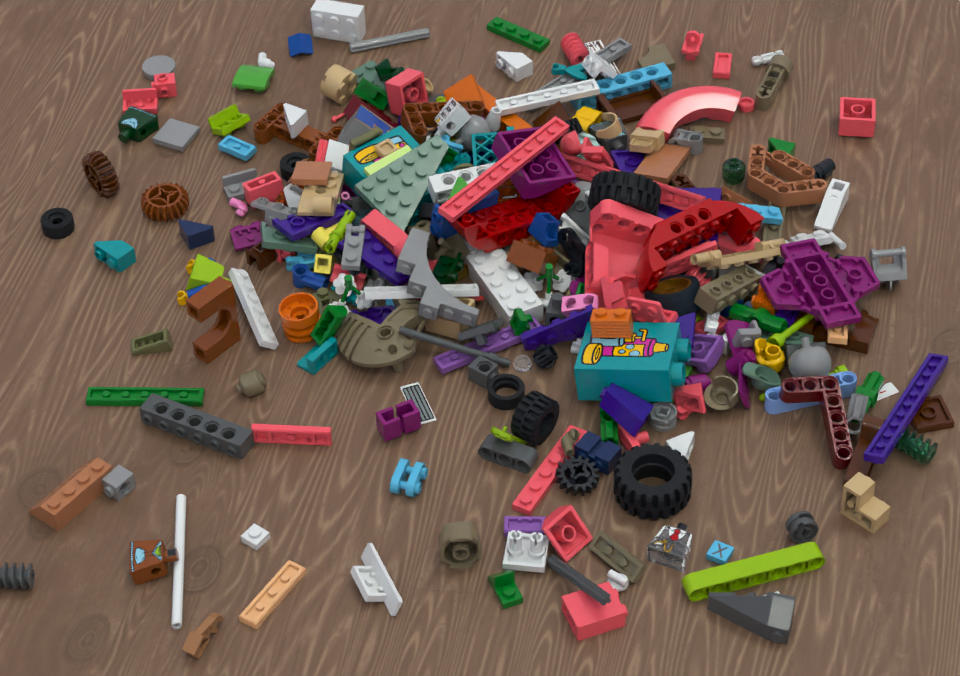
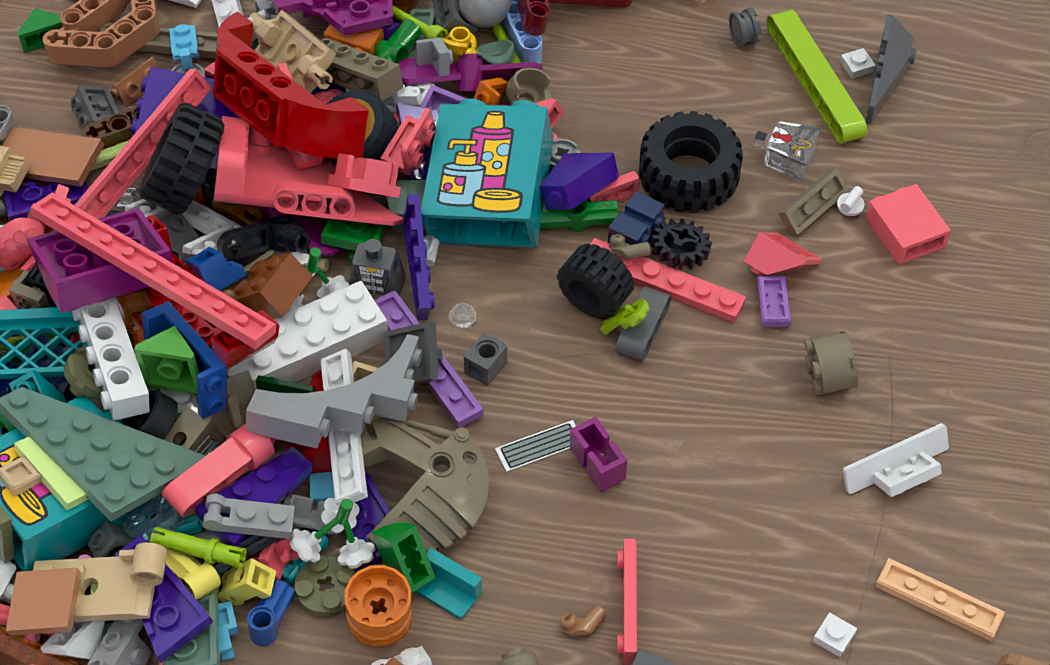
camera: 95 degrees left, 10 degrees up
medium azure brick [390,458,428,498] -> none
dark grey bar [398,326,511,367] -> none
green slope [487,570,523,609] -> none
black tyre [488,374,525,410] -> none
white plate [503,530,550,573] -> none
green tile [509,308,533,336] -> none
black gear [533,344,558,369] -> none
dark grey axle [546,555,611,605] -> none
bright pink leg [561,293,599,318] -> none
orange brick [590,308,634,338] -> none
white slope [666,431,695,460] -> none
medium azure tile [706,540,734,565] -> none
clear green head [722,158,745,185] -> none
none -> dark grey bracket [71,86,120,130]
none -> orange bracket [473,77,508,105]
none -> medium nougat arm [560,605,607,636]

